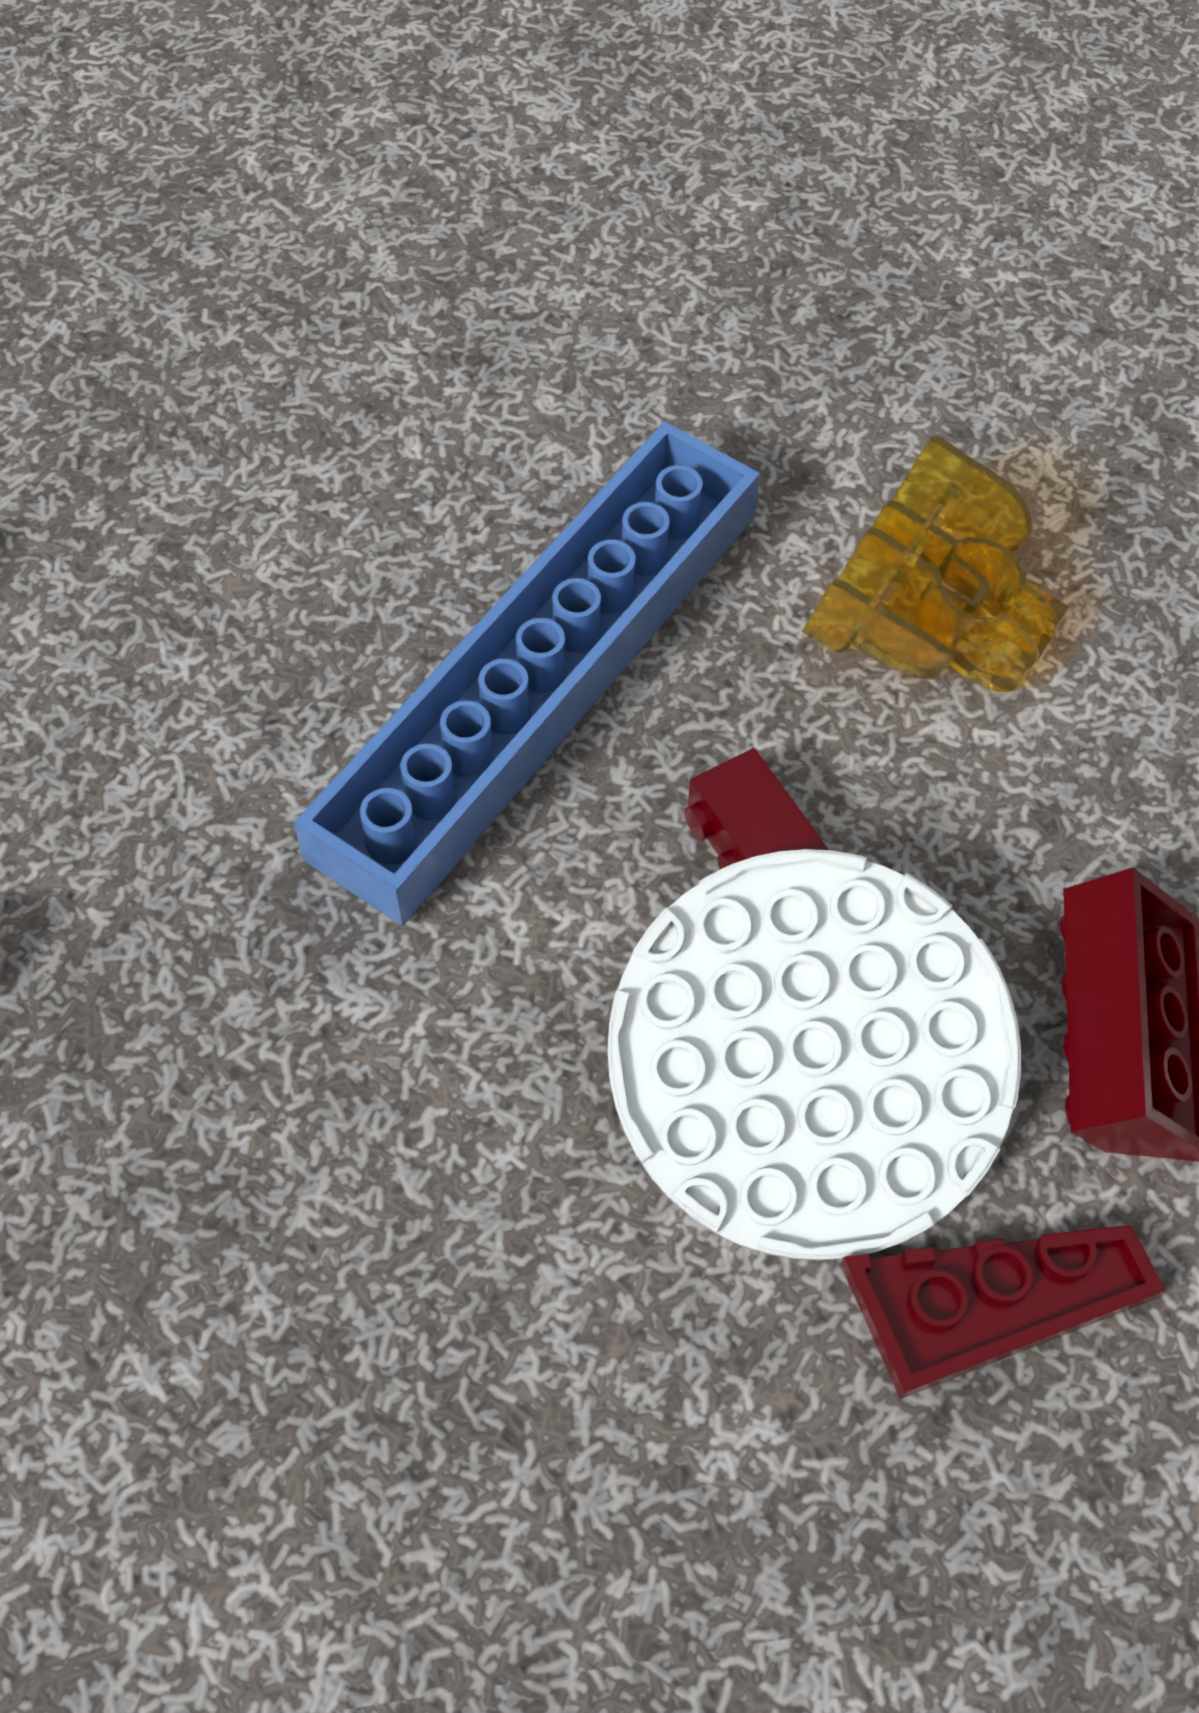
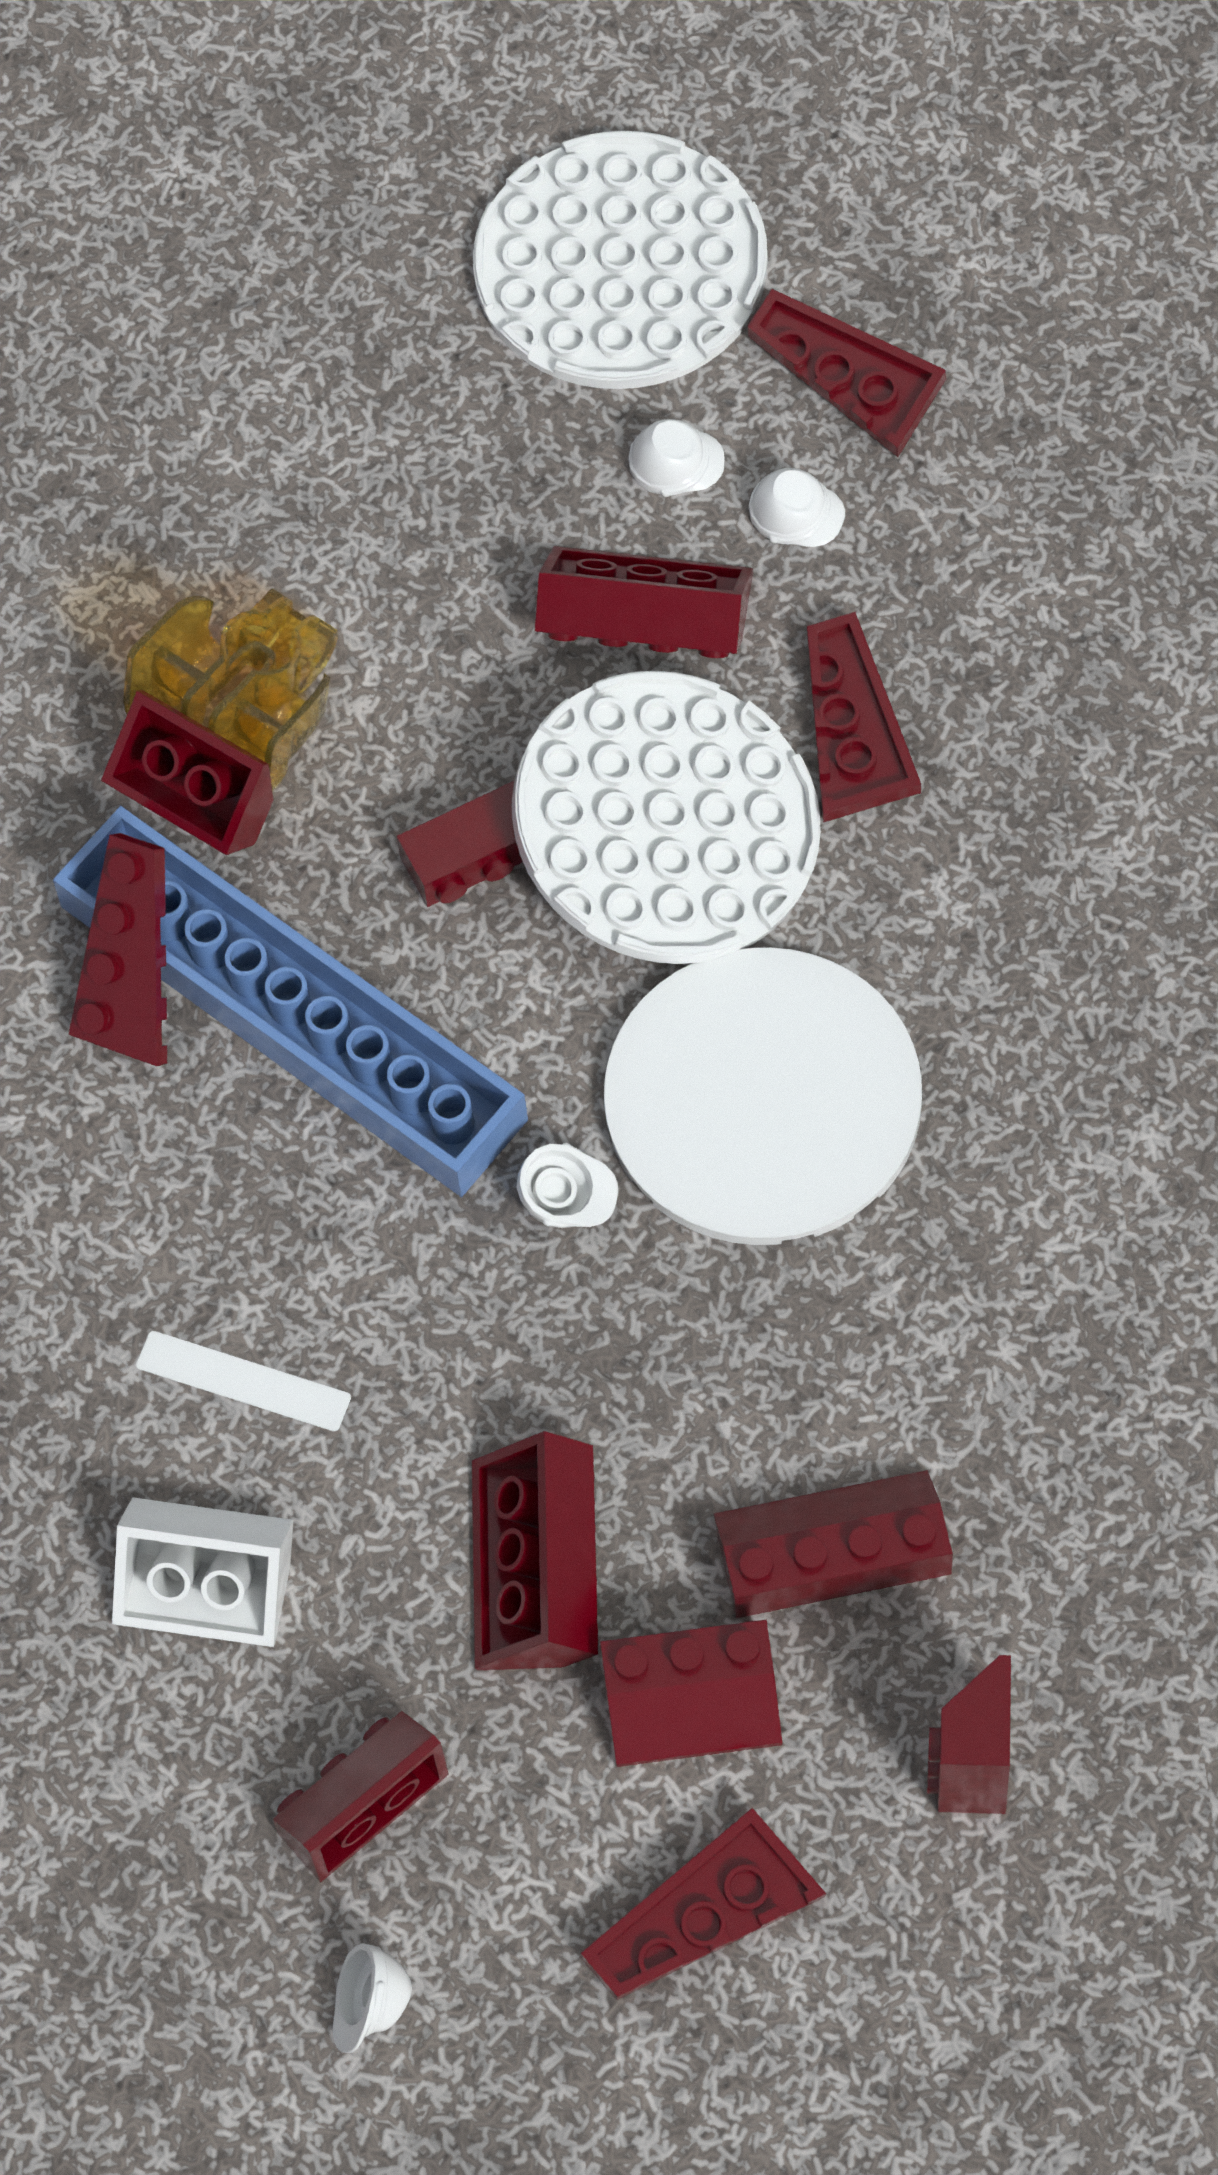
camera: 80 degrees left, 5 degrees up
none -> dark red wing [68,833,167,1066]
none -> dark red slope [101,689,274,855]
none -> white sticker [136,1331,351,1431]
none -> white hat [516,1143,618,1228]
none -> white tile [604,947,922,1245]

